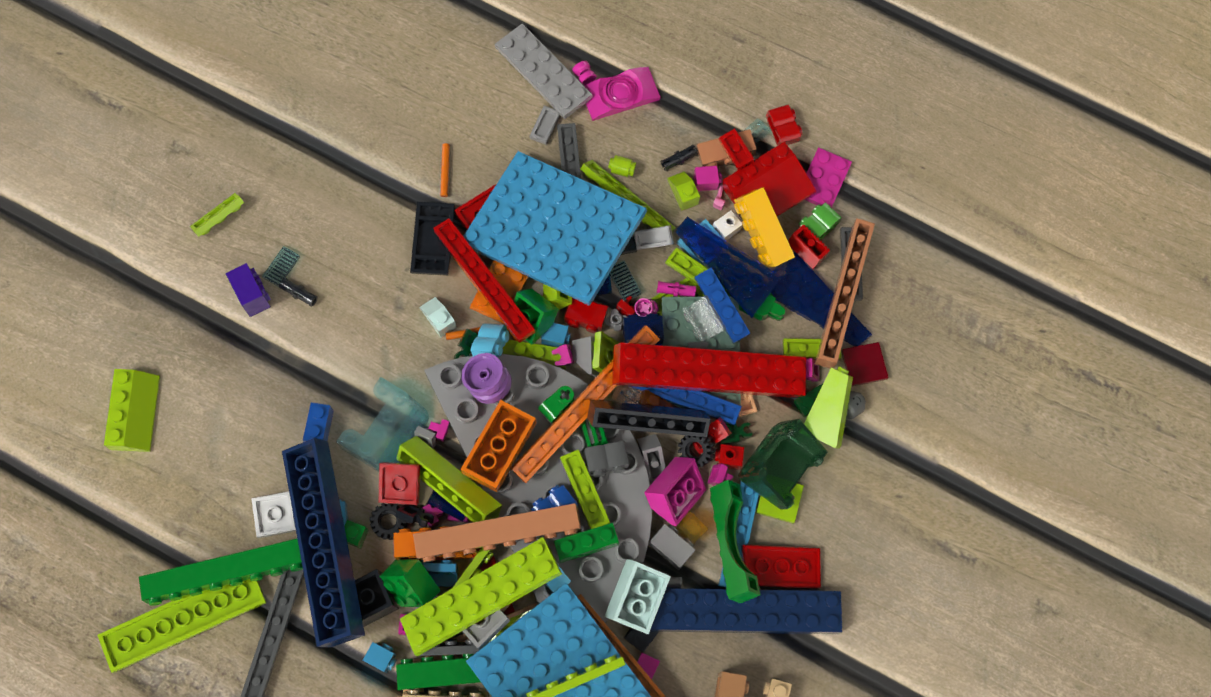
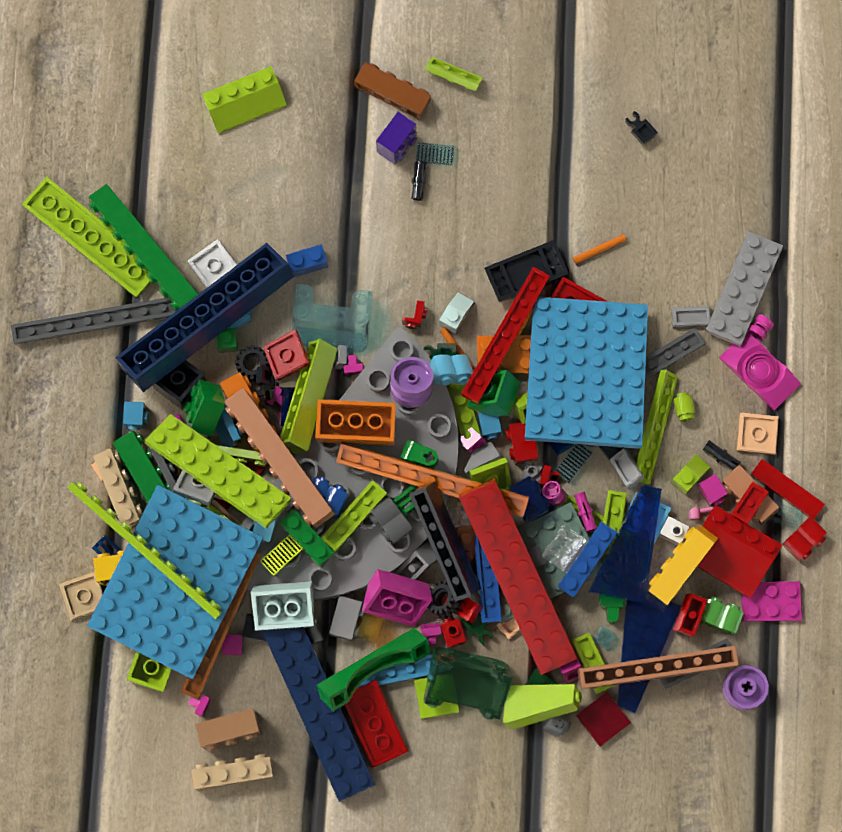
camera: 70 degrees right, 5 degrees up
none -> tile [260,535,303,576]
none -> dark orange brick [354,62,431,120]
none -> red bracket [402,300,428,329]
none -> clear light blue plate [593,626,616,649]
none -> black plate [625,111,658,146]
none -> medium lavender wheel [722,665,769,711]
none -> light nougat tile [737,412,779,455]
none -> red tile [750,459,825,519]

